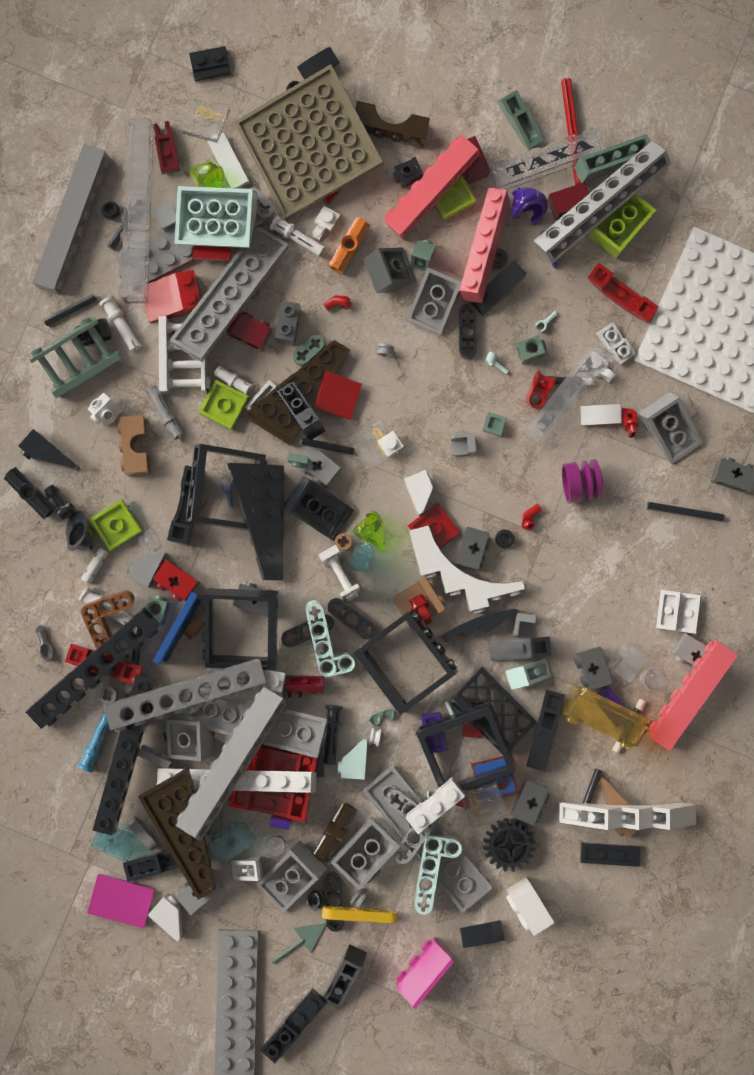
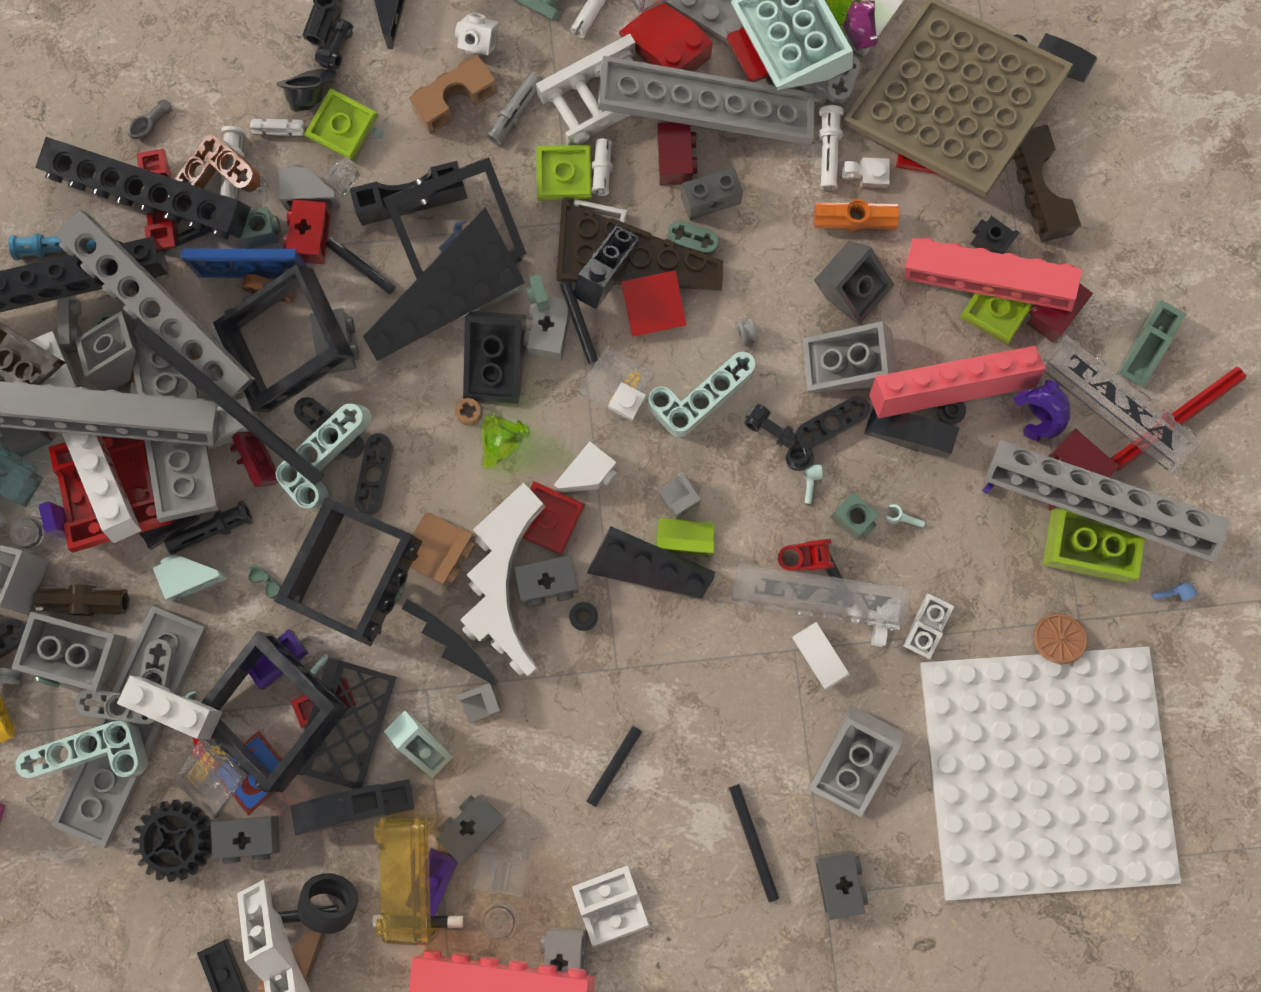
camera: 60 degrees right, 5 degrees down
light grey bush [99,687,118,704] -> none
white fence [318,545,360,601] -> none
red arm [323,295,352,311] -> none
clear light blue brick [348,542,375,575] -> none
white bush [369,728,381,747] -> none
red piece [409,594,433,626] -> none
sand green slope [410,240,436,271] -> none
black slope [460,920,505,948] -> none
sand green plate [482,412,506,437] -> none
slope [489,636,552,662] -> none
white brick [506,877,554,936] -> none
red arm [521,504,542,531] -> none
magenta wheel [562,459,603,504] -> none
sand green brick [574,134,651,183] -> none
red slope [587,262,659,323] -> none
red piece [622,408,639,438] -> none
none -> black piece [133,323,324,486]
none -> black tyre [297,873,358,934]
none -> black bar [326,237,396,295]
none -> black bar [586,726,642,807]
none -> black wing [587,526,715,598]
none -> light aqua beam [648,352,755,438]
none -> lime panel [656,518,715,557]
none -> black bar [744,404,797,448]
none -> black plate [786,444,814,471]
none -> magenta hair [843,1,877,51]
none -> nougat wheel [1033,614,1087,664]
none -> medium blue hand [1152,583,1197,601]

